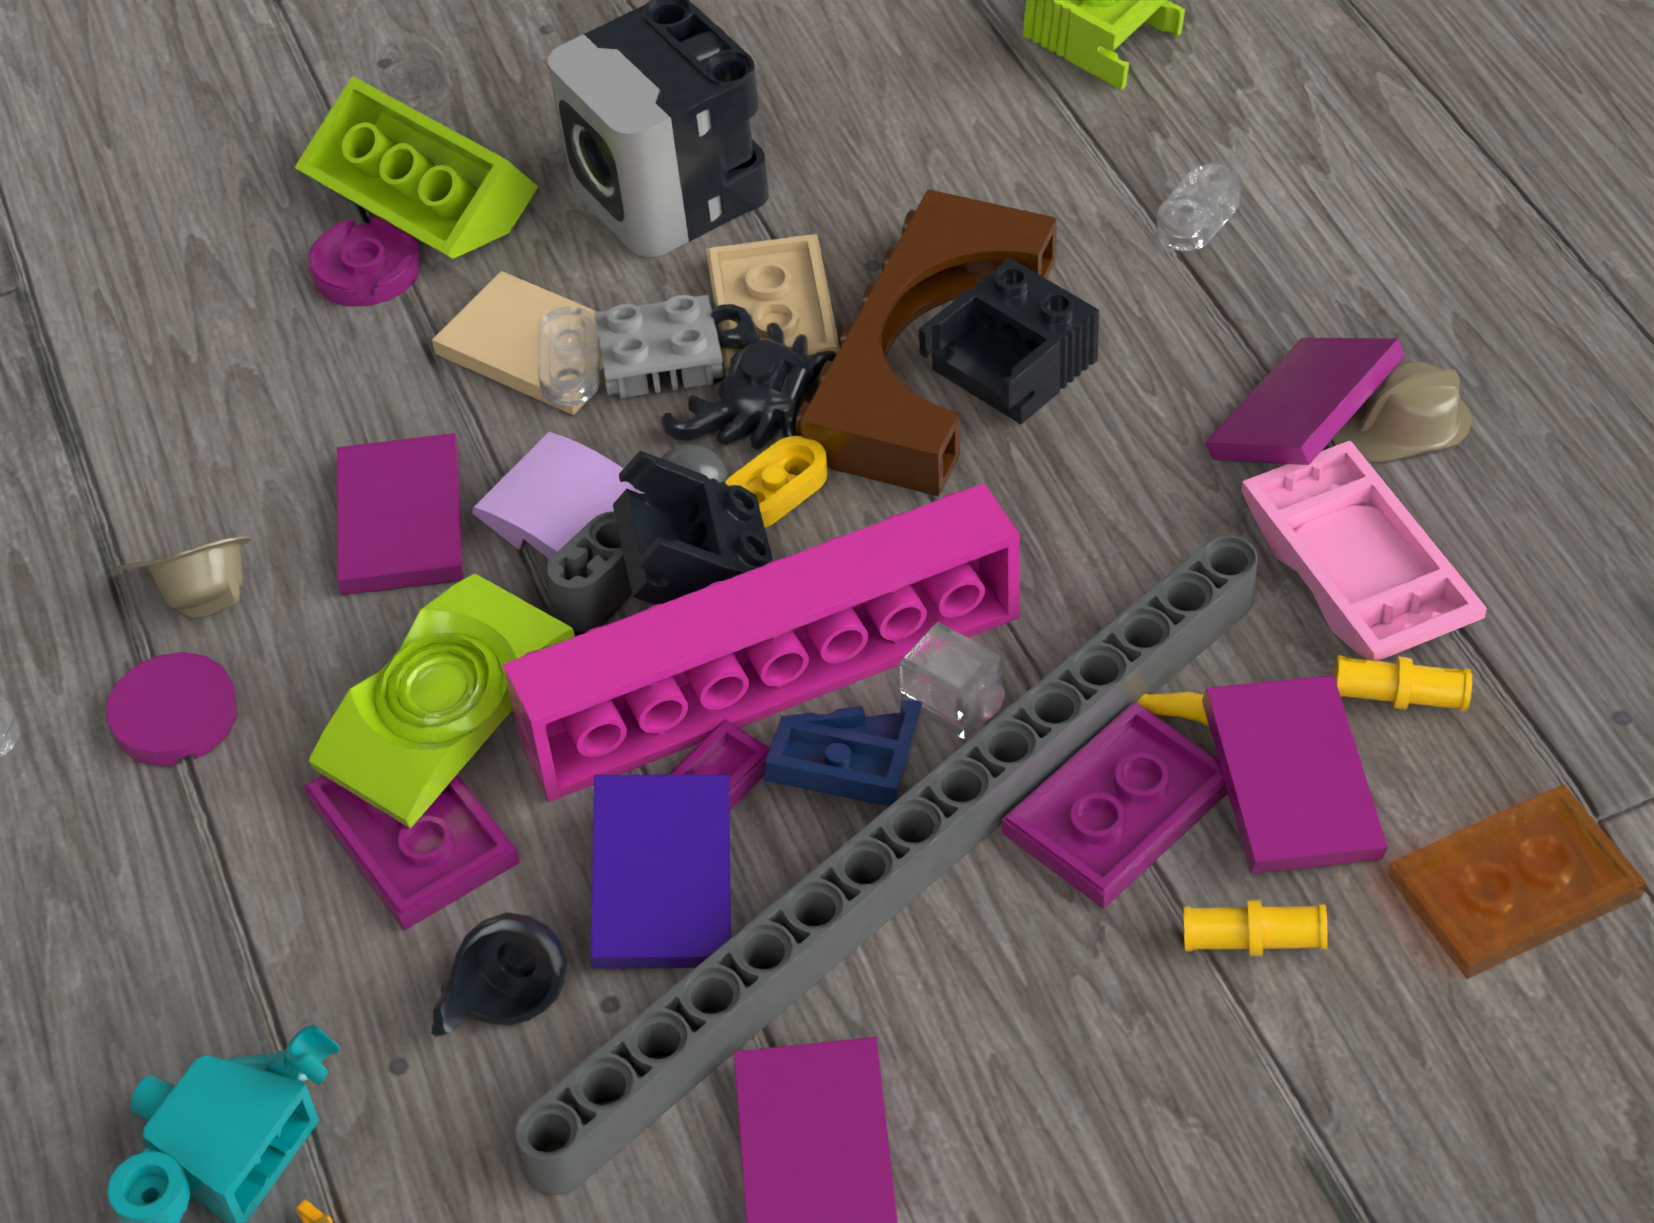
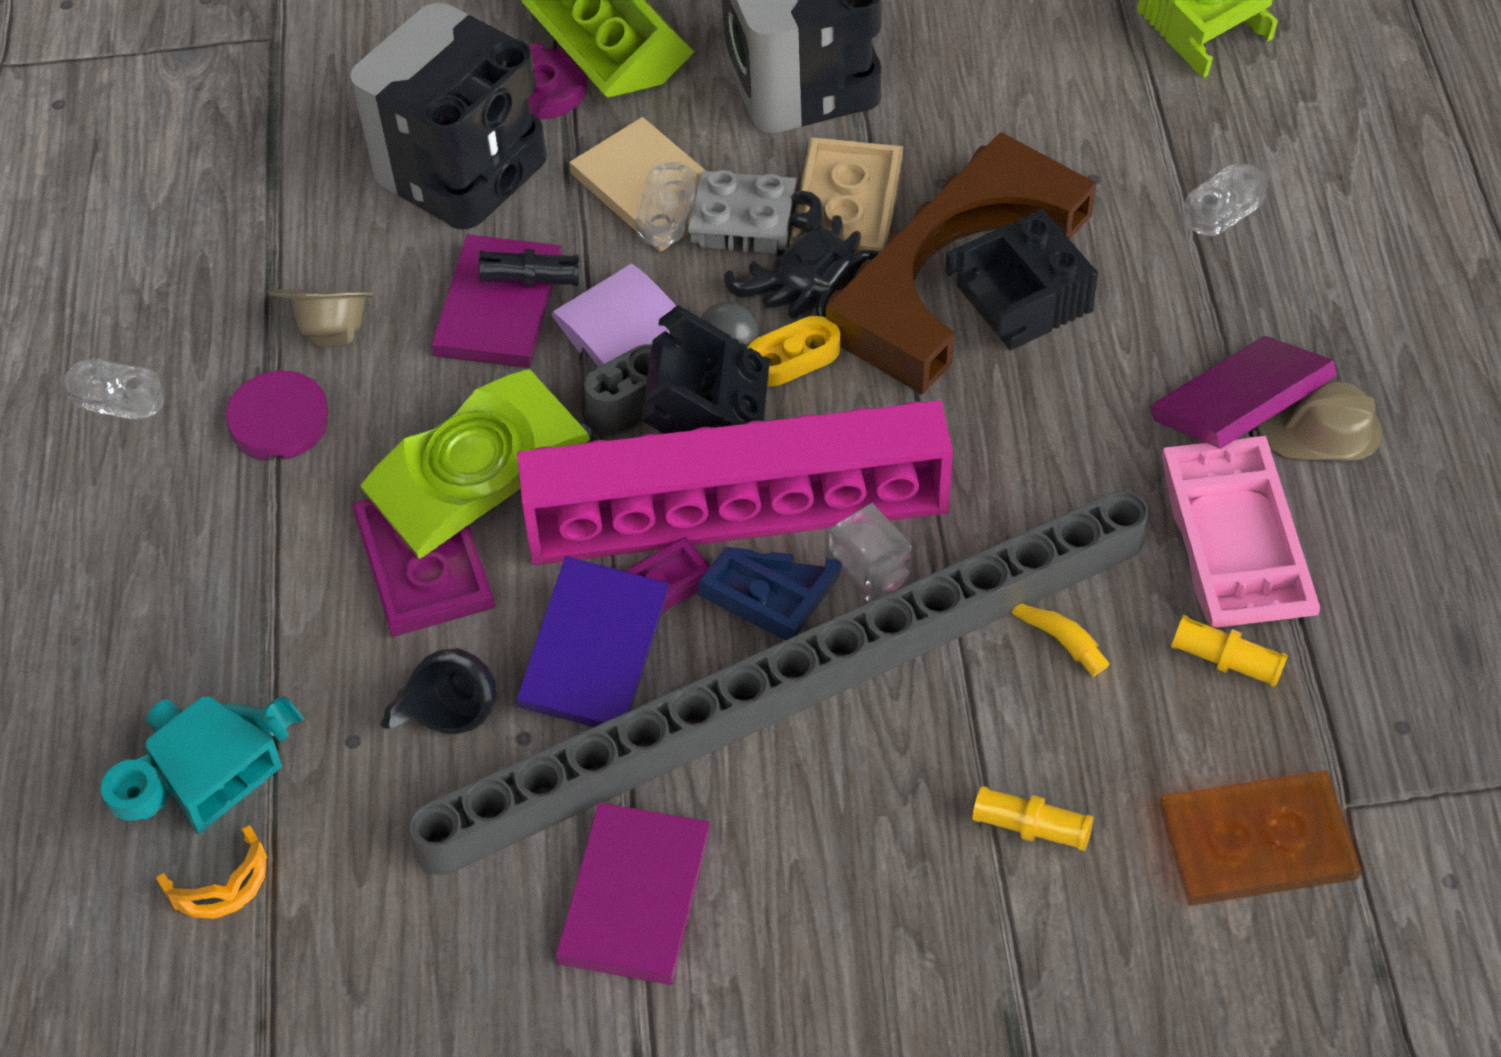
camera: 15 degrees right, 5 degrees up
magenta tile [1001,701,1228,909] -> none
magenta tile [1202,675,1388,874] -> none
none -> black piece [350,3,547,229]
none -> black pin [478,249,579,288]

